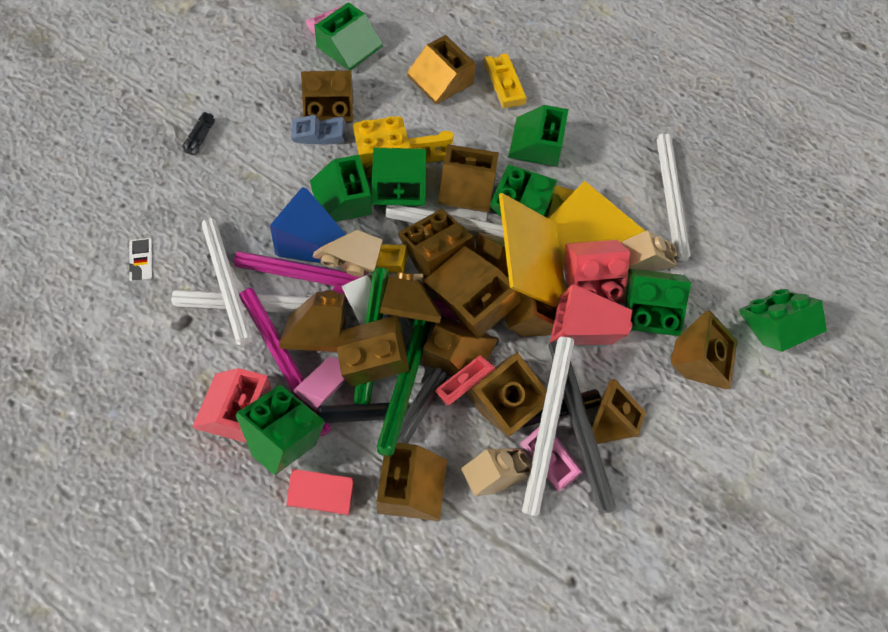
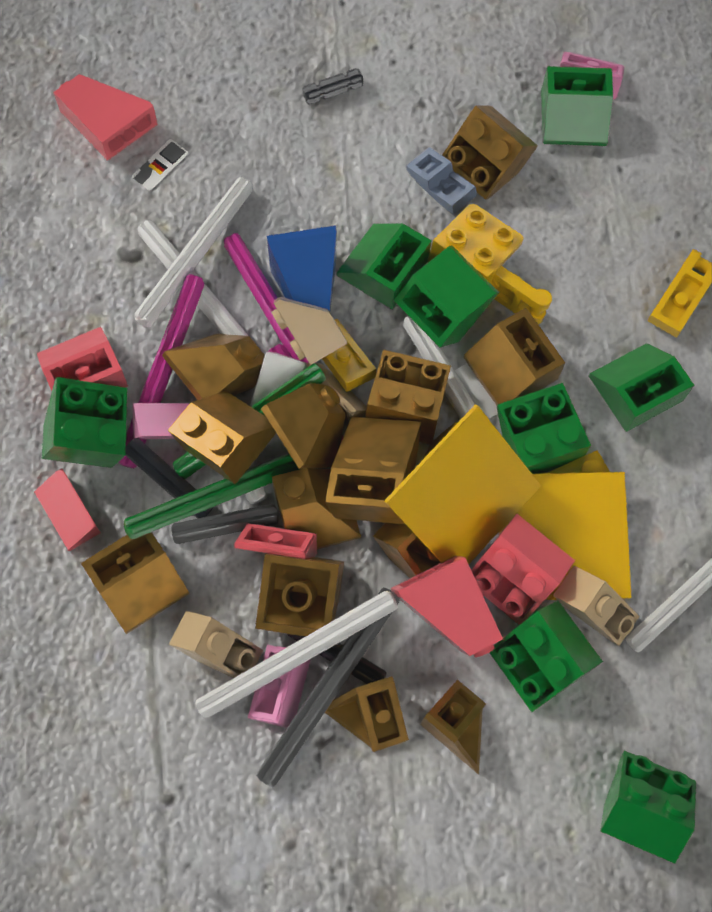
camera: 50 degrees right, 10 degrees up
pearl gold slope [407,35,476,105] -> none
pearl gold slope [671,311,738,389] -> none
none -> coral slope [53,74,158,161]
none -> pearl gold slope [420,679,486,775]

